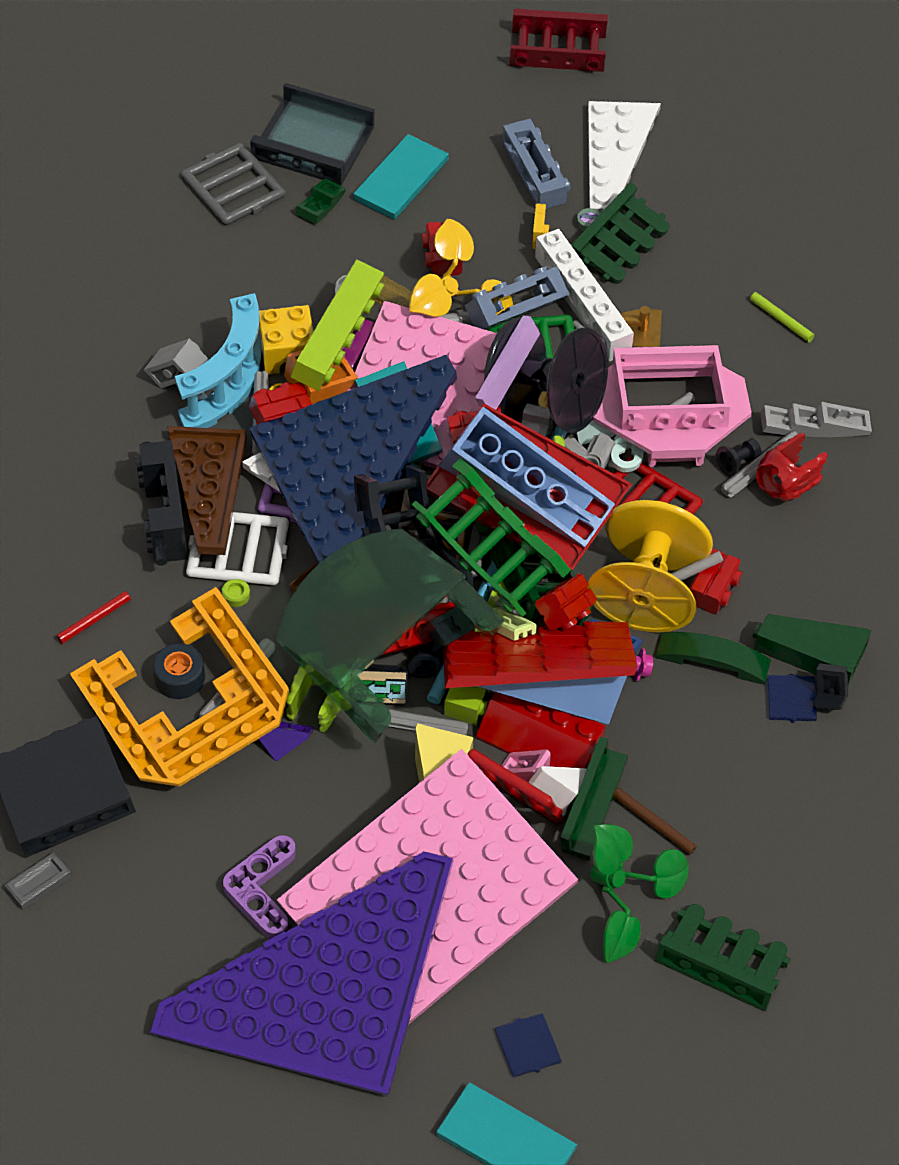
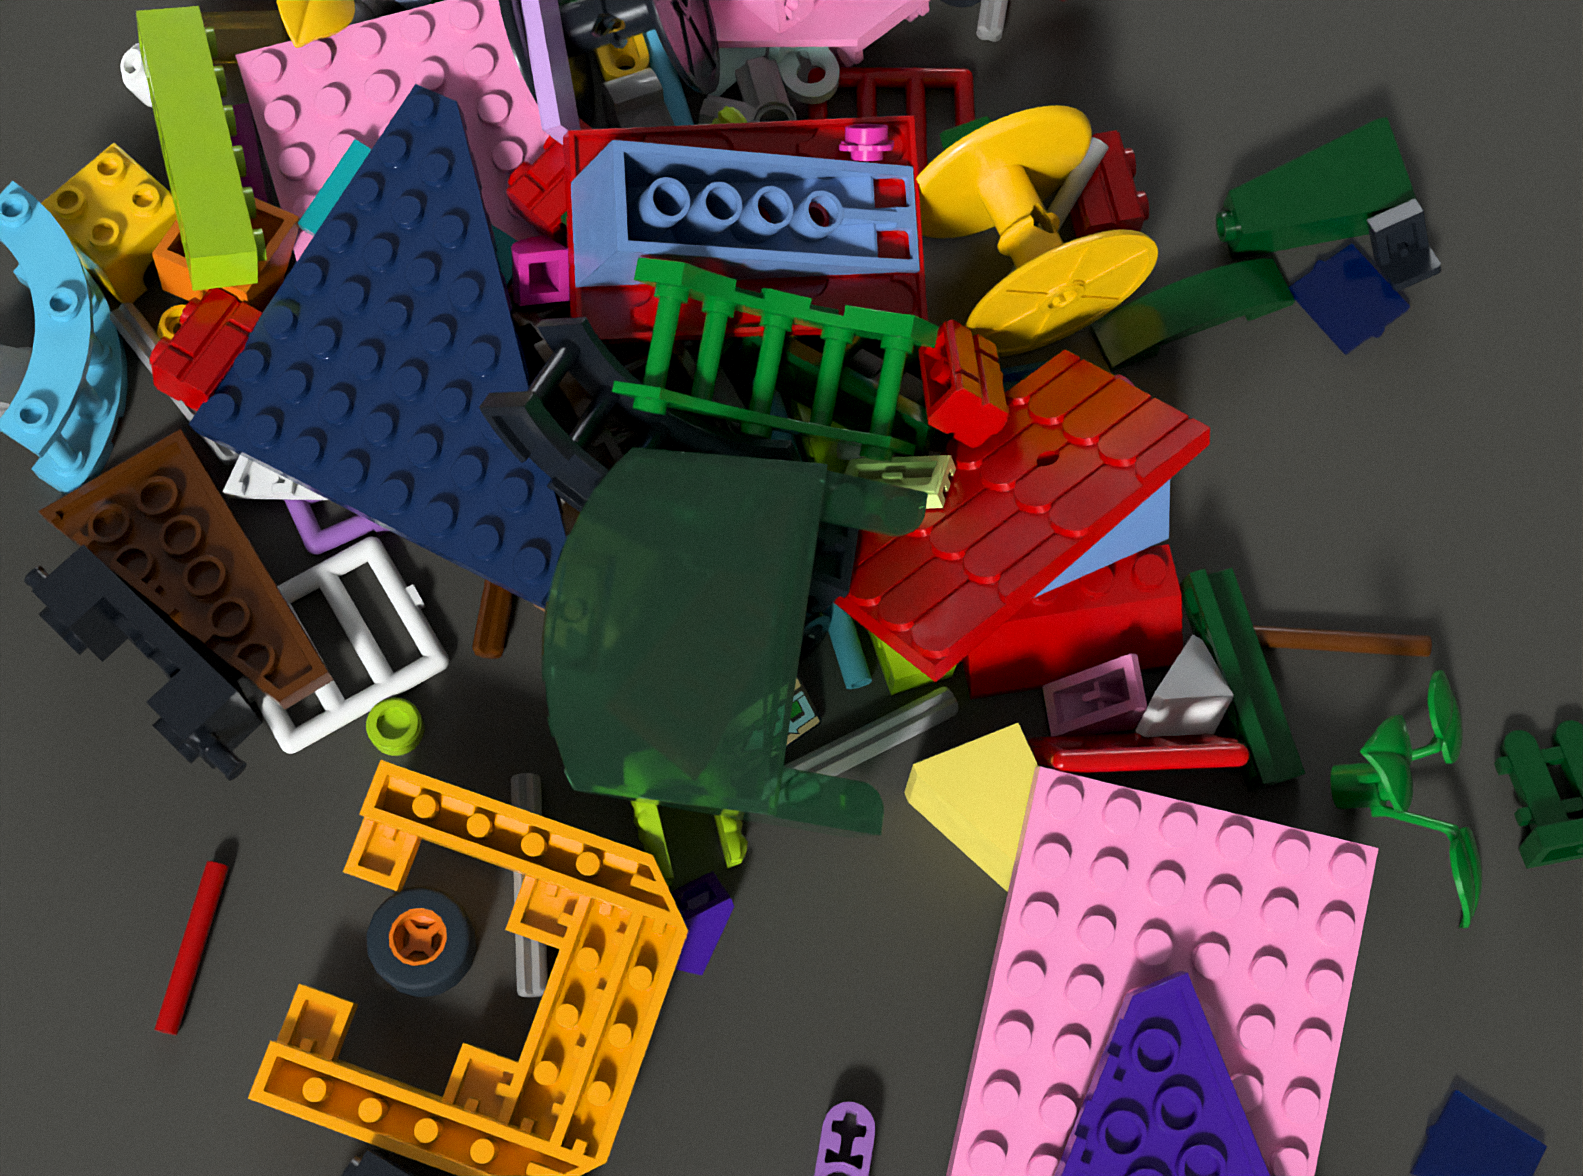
camera: 40 degrees left, 15 degrees up
none -> dark pink brick [511,235,569,306]
none -> dark pink plate [839,124,894,161]

